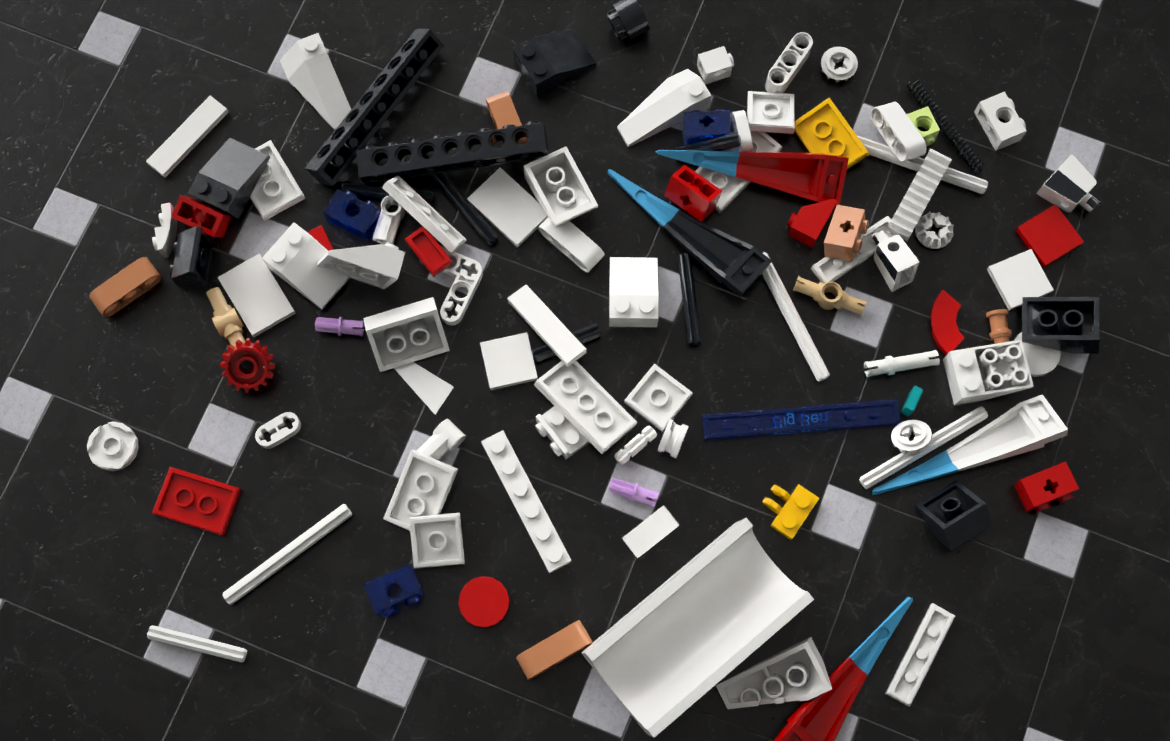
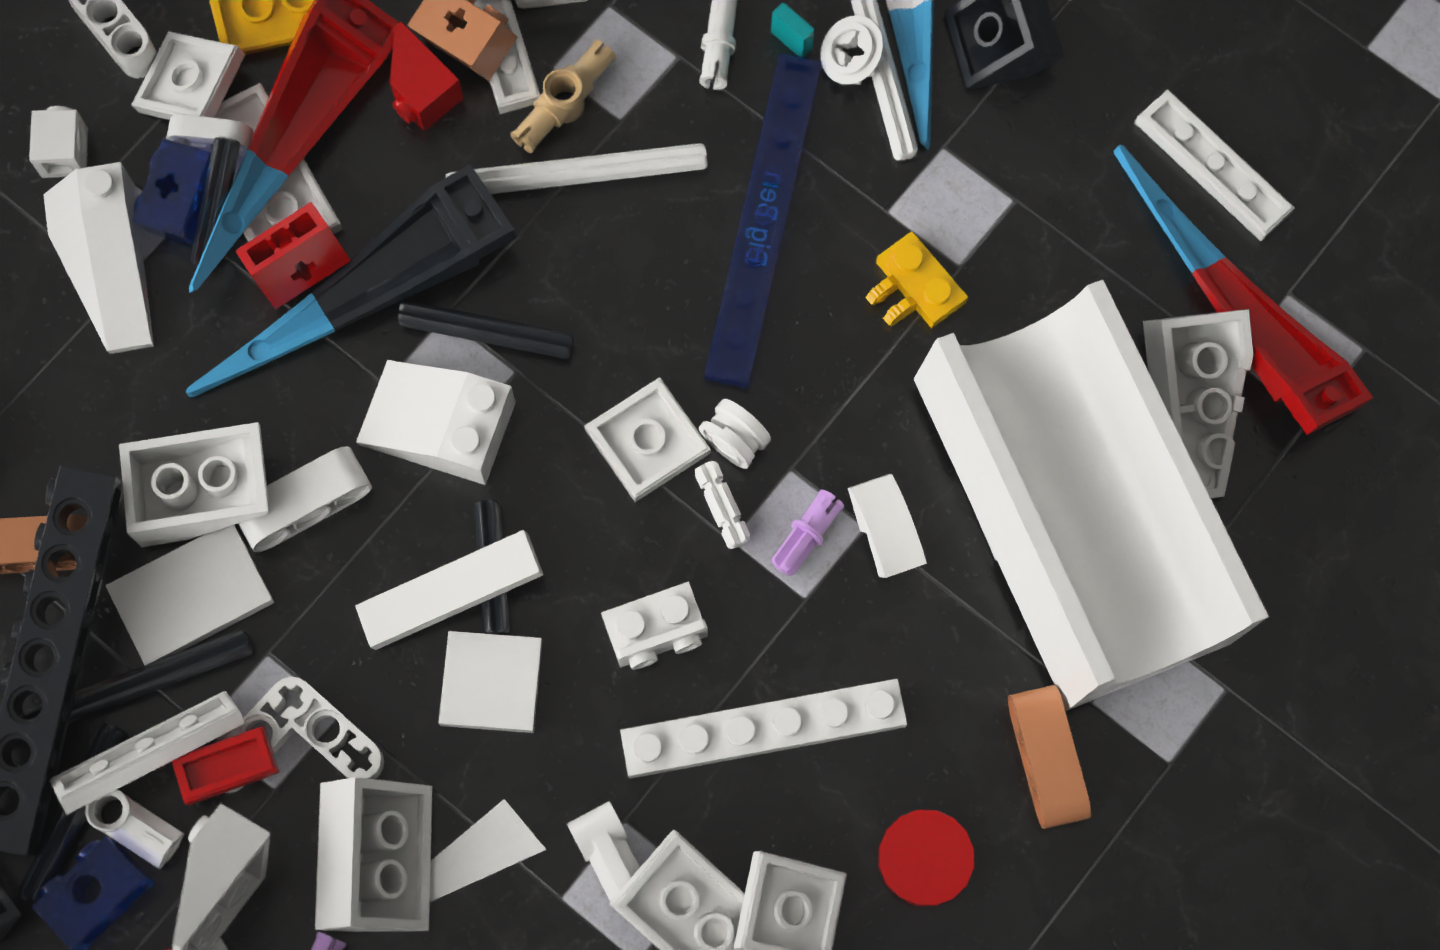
camera: 75 degrees left, 0 degrees up
white tile [534,361,638,454] -> none

